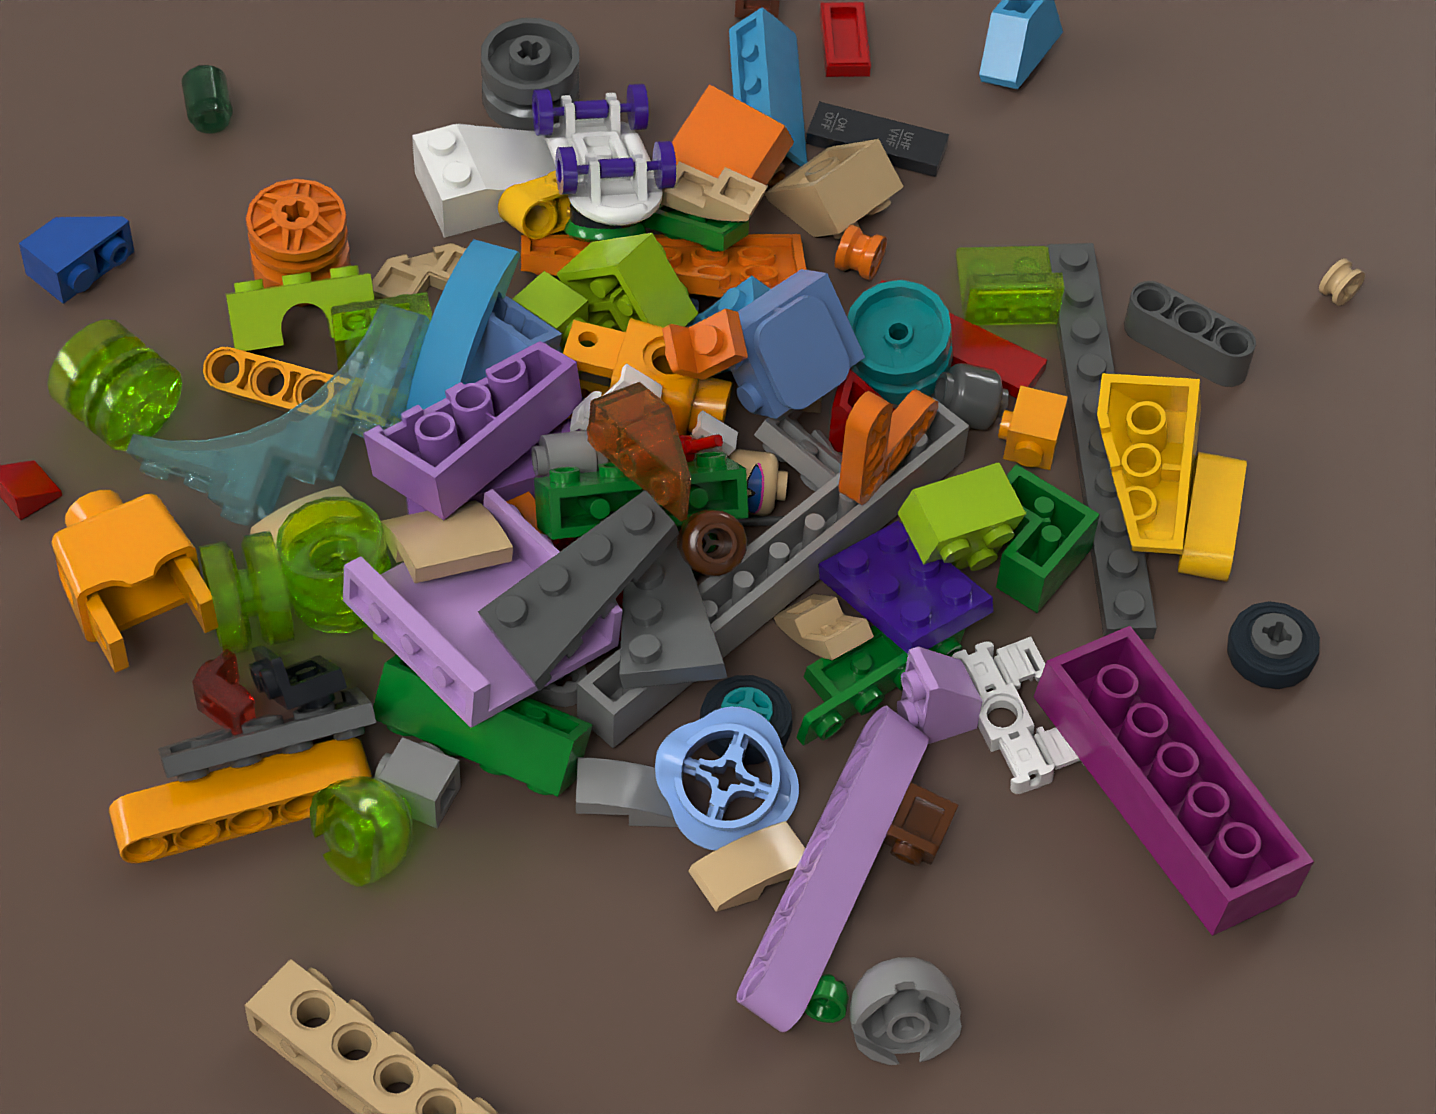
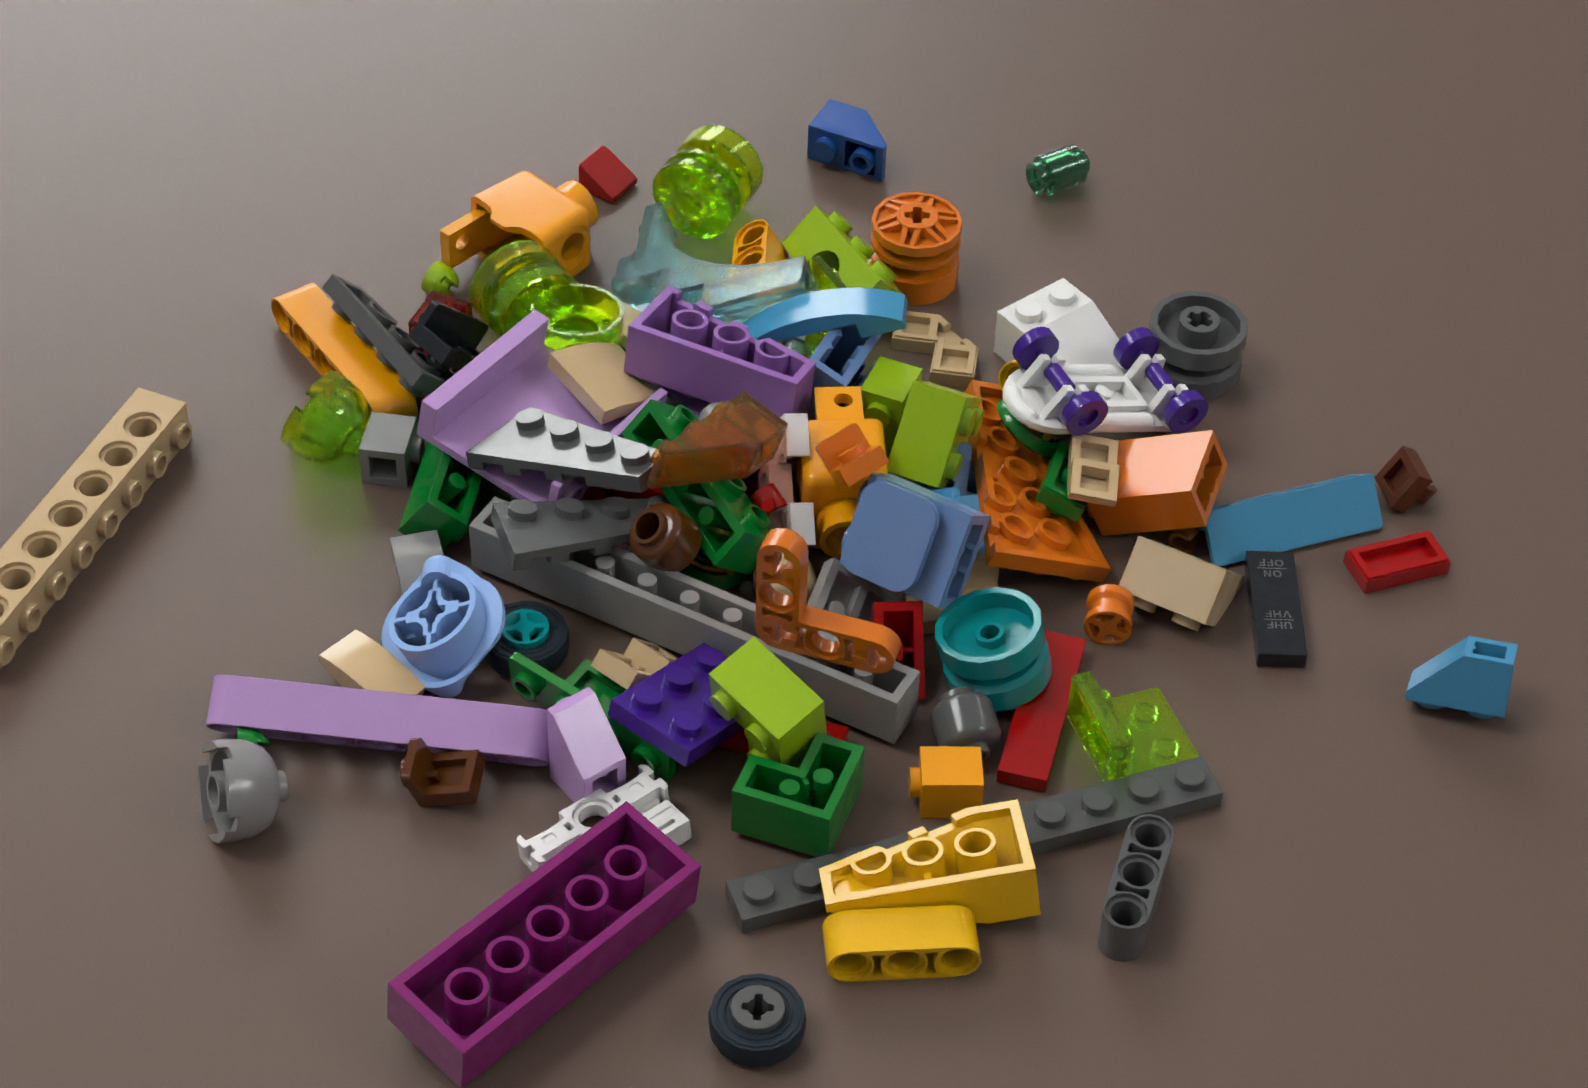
camera: 75 degrees right, 10 degrees down
tan bush [1319,258,1365,306] -> none
none -> lime hinge [421,261,459,299]

